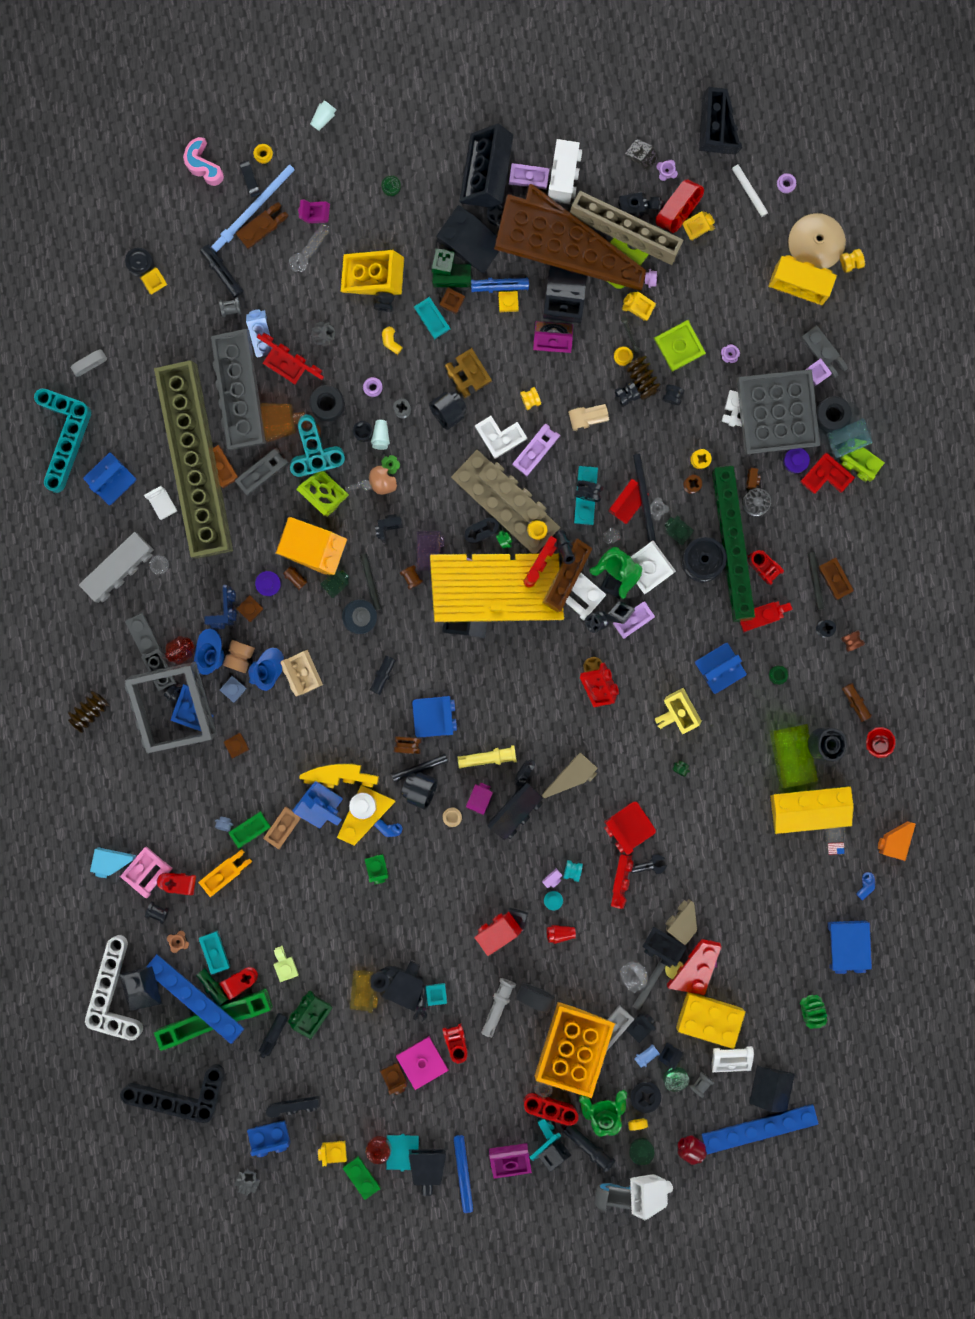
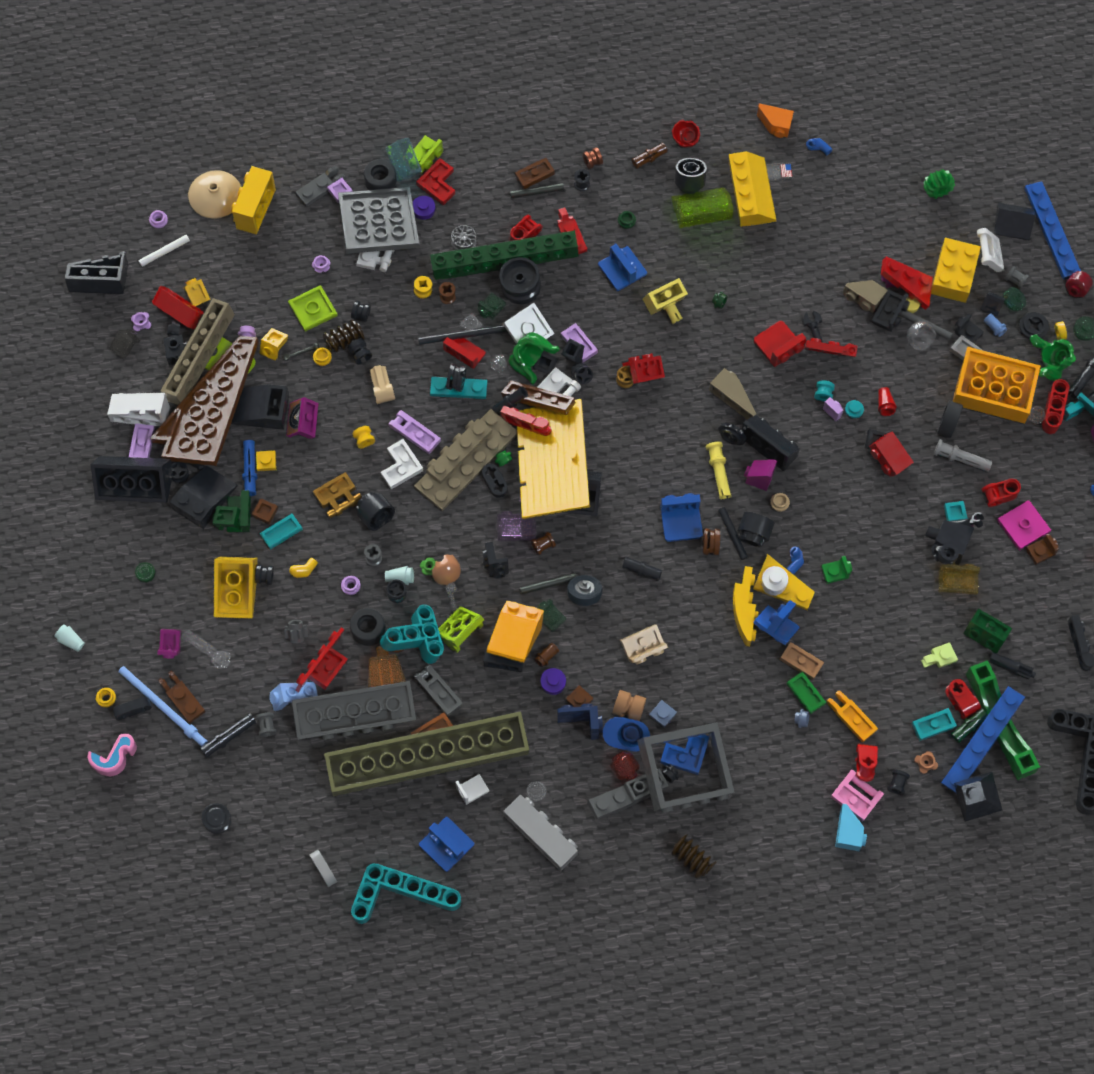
camera: 90 degrees left, 20 degrees down
white beam [85,935,143,1040] -> none
yellow plate [140,267,167,294] -> none
reddish brown plate [224,733,250,759] -> none
blue piece [248,648,284,691] -> none
yellow tile [527,520,547,540] -> none
reddish brown plate [746,468,761,490] -> none
blue panel [827,920,872,974] -> none
yellow wheel [840,249,865,273] -> none

